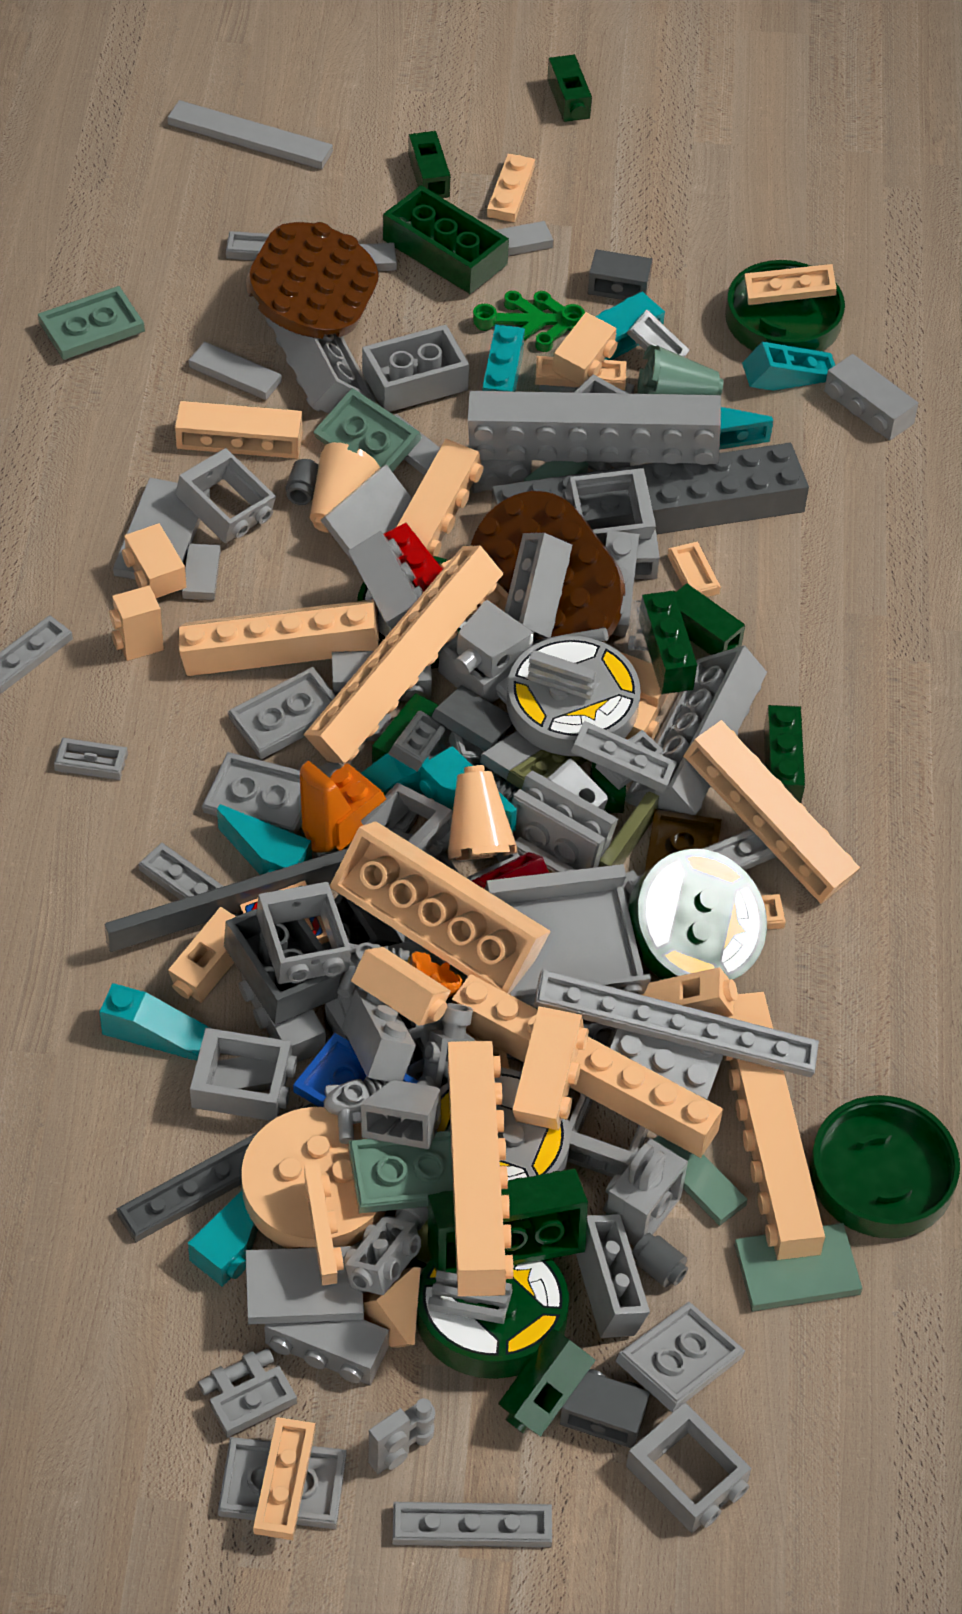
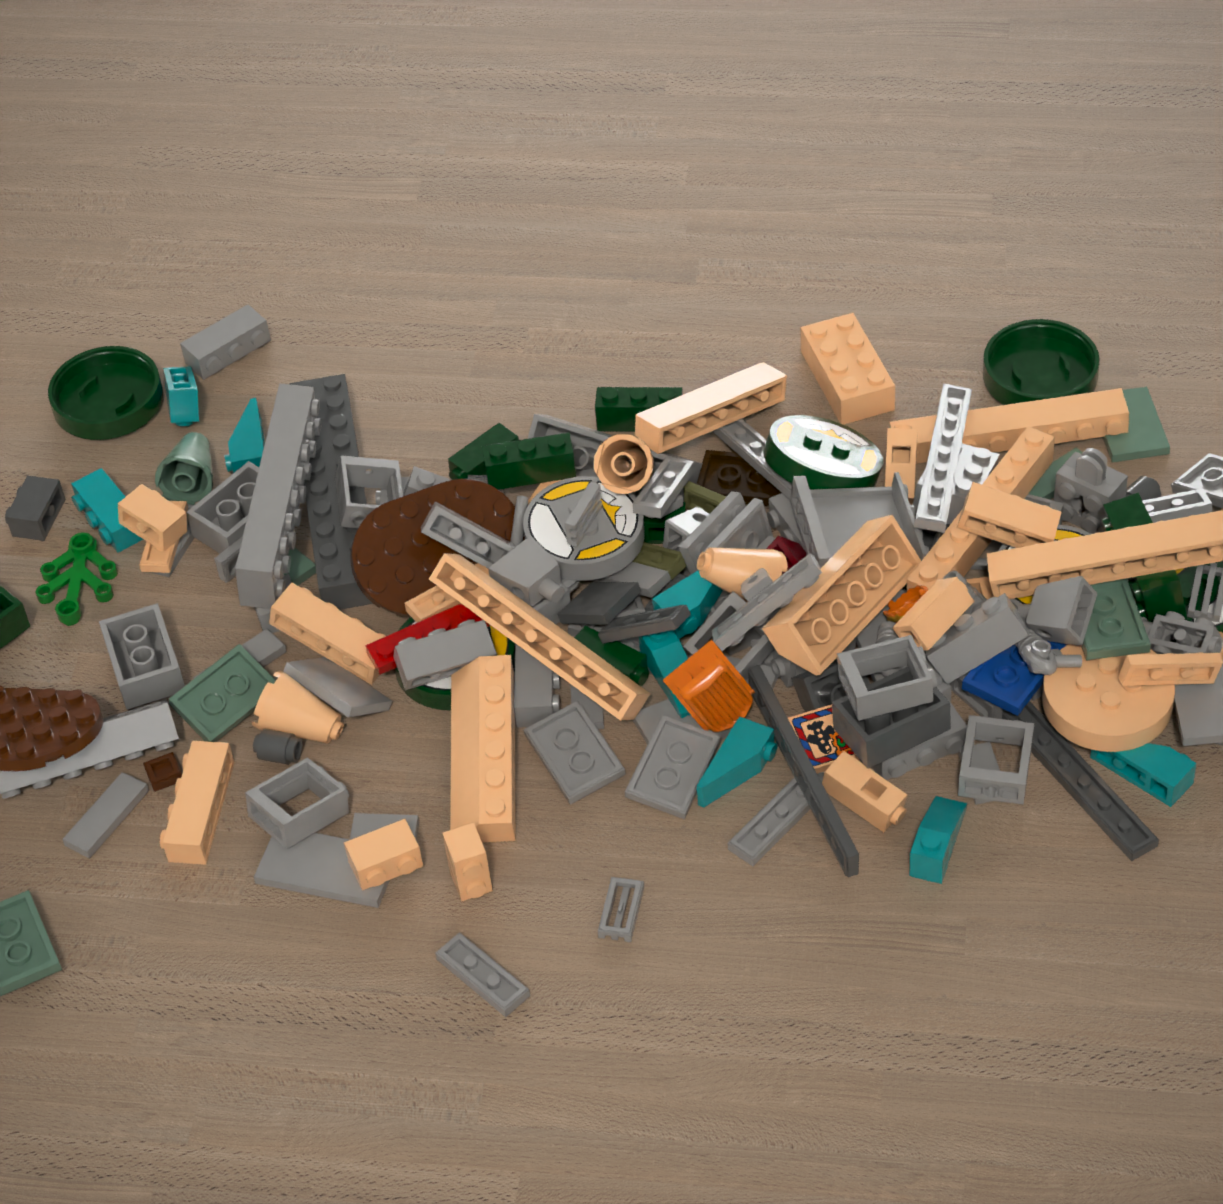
camera: 80 degrees left, 5 degrees down
teal brick [482,324,525,392] -> none
light grey tile [626,310,690,357] -> none
light nougat tile [667,541,721,597] -> none
light nougat plate [744,264,836,305] -> none
none -> reddish brown tile [143,752,182,792]
none -> light nougat cone [594,434,654,494]
none -> light grey plate [712,553,822,651]
none -> light nougat brick [800,313,895,425]

